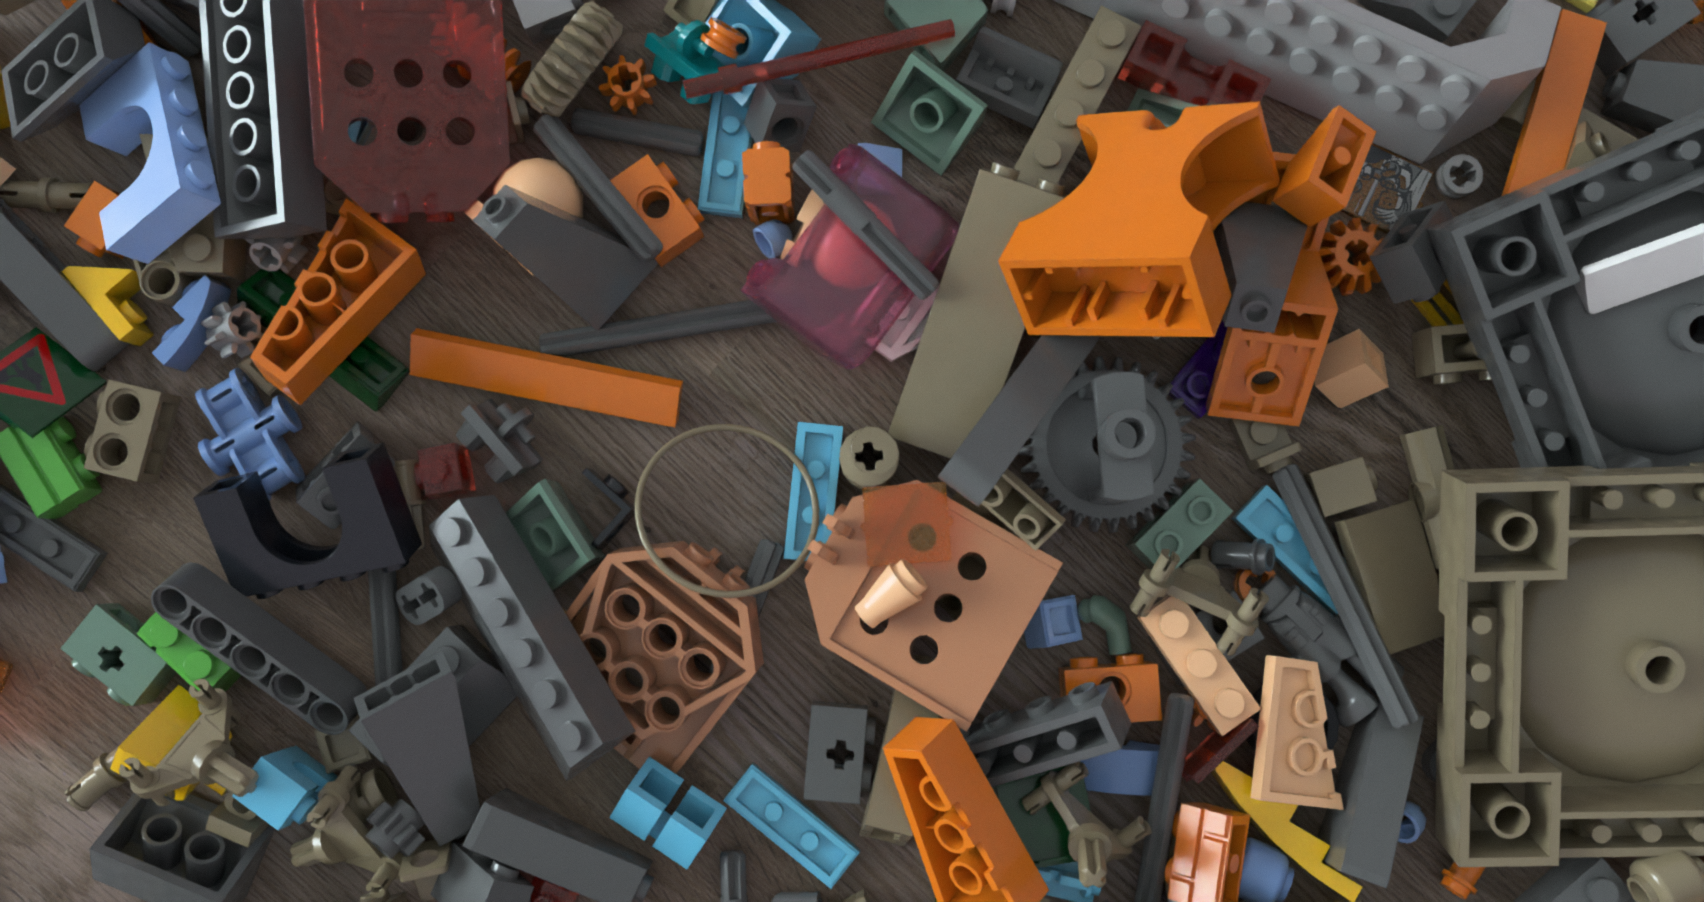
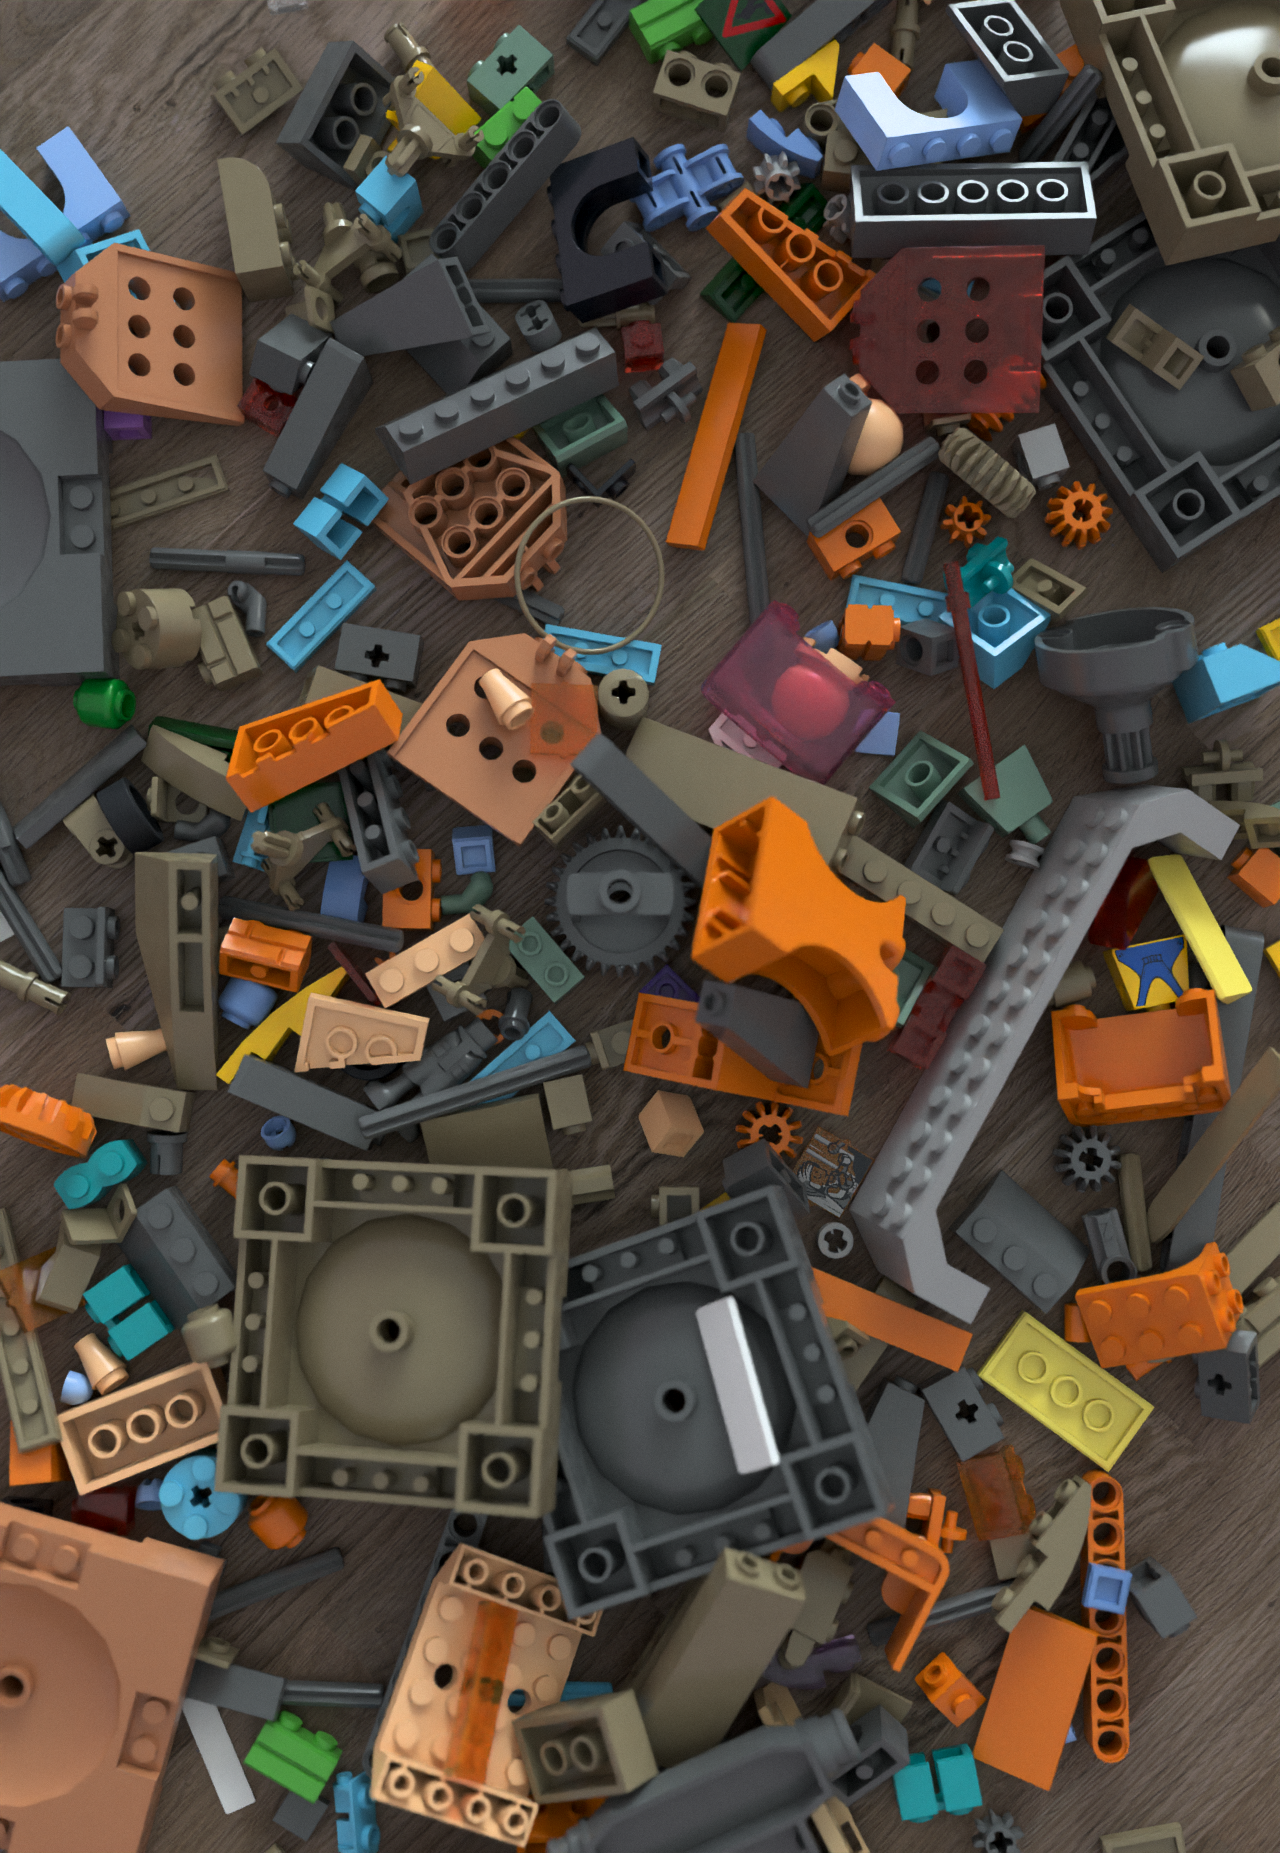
camera: 85 degrees right, 0 degrees up
dark grey gear [365,799,425,860] -> none
orange bush [700,17,747,59] -> none
dark grey axle [792,150,939,300] -> none
orange slope [1273,105,1376,227] -> none

